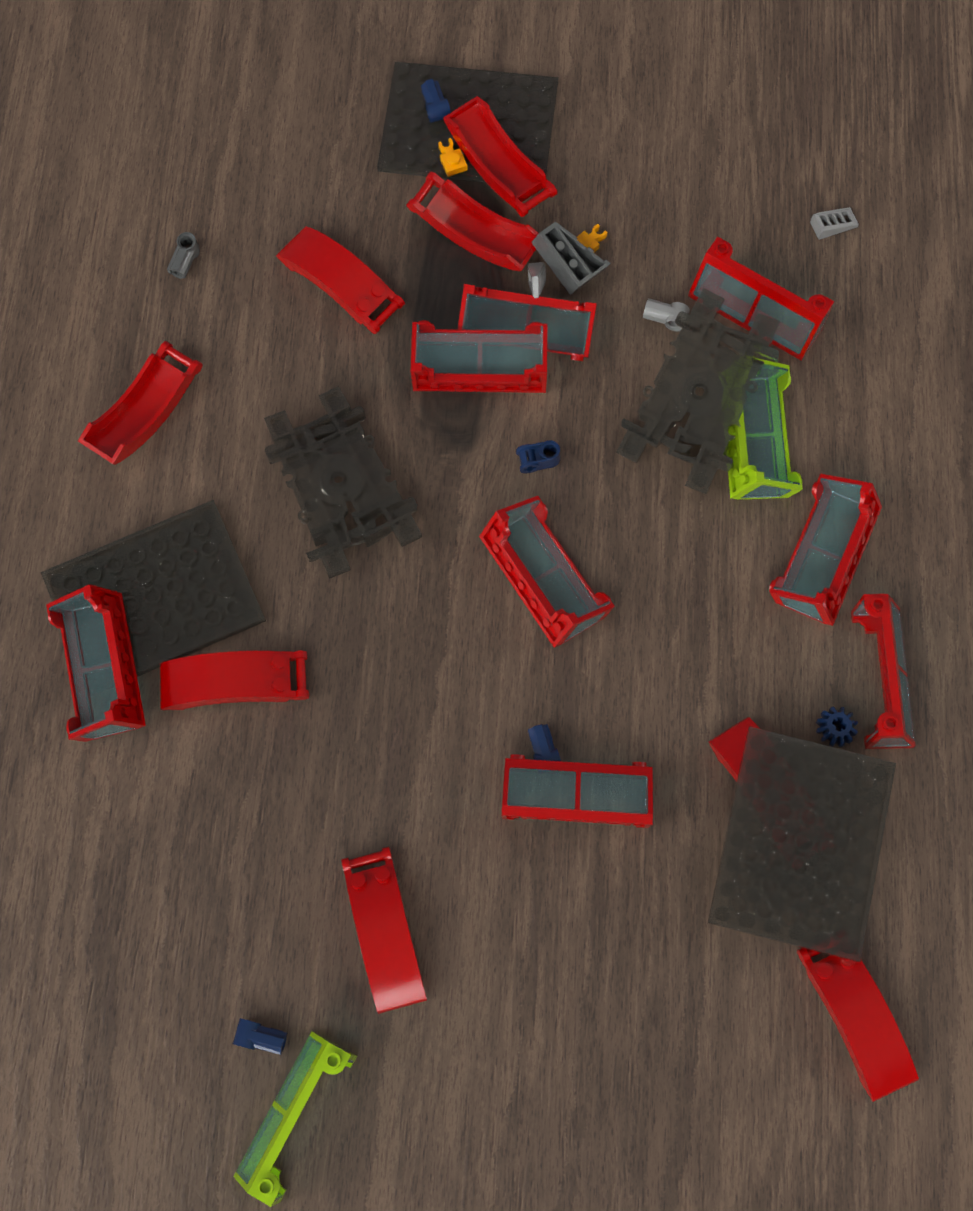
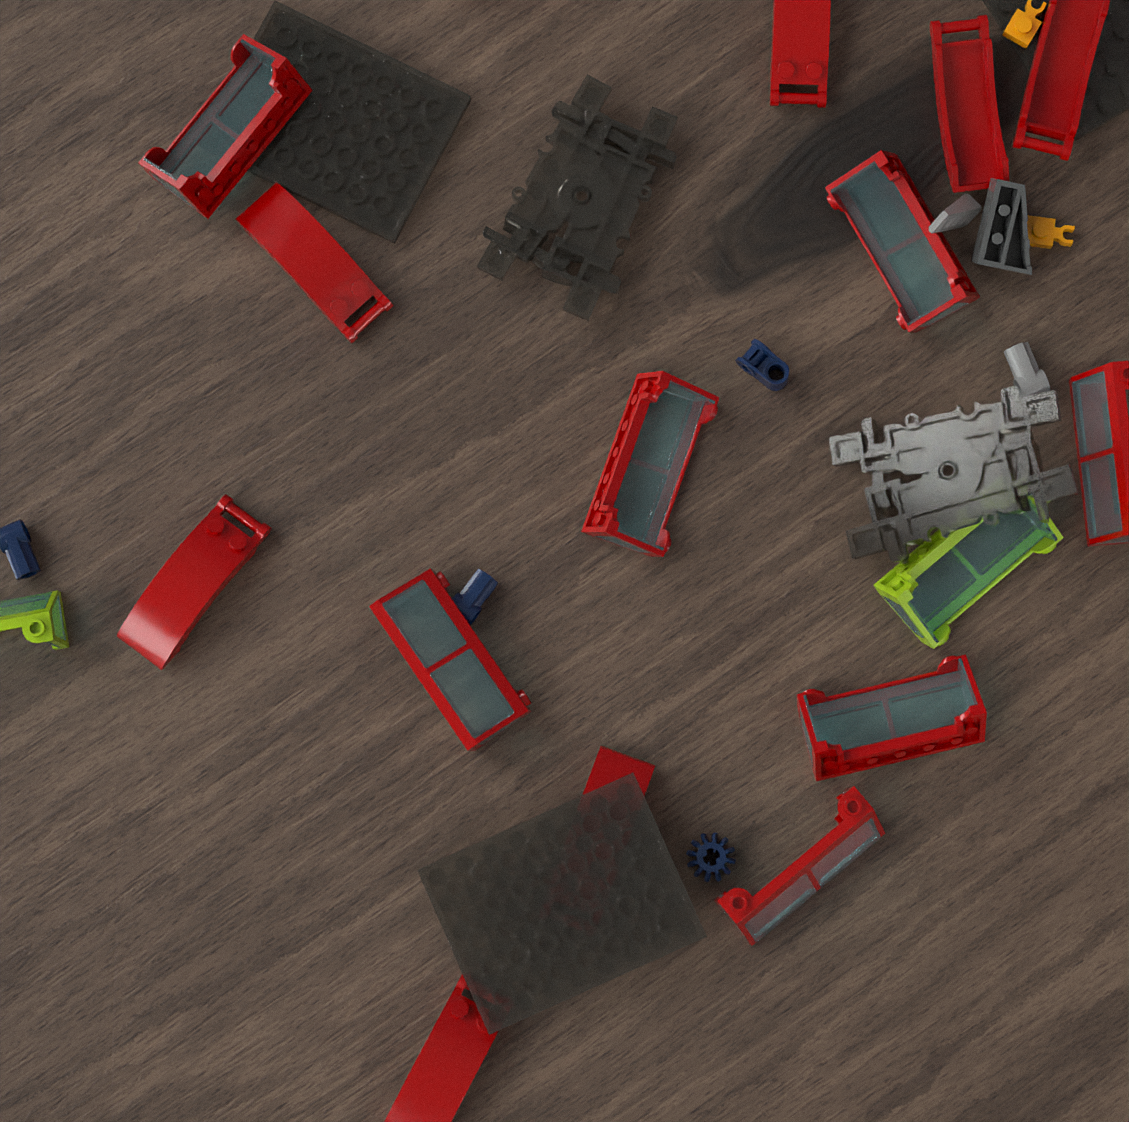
camera: 55 degrees right, 10 degrees up
windscreen [410,320,548,393] -> none

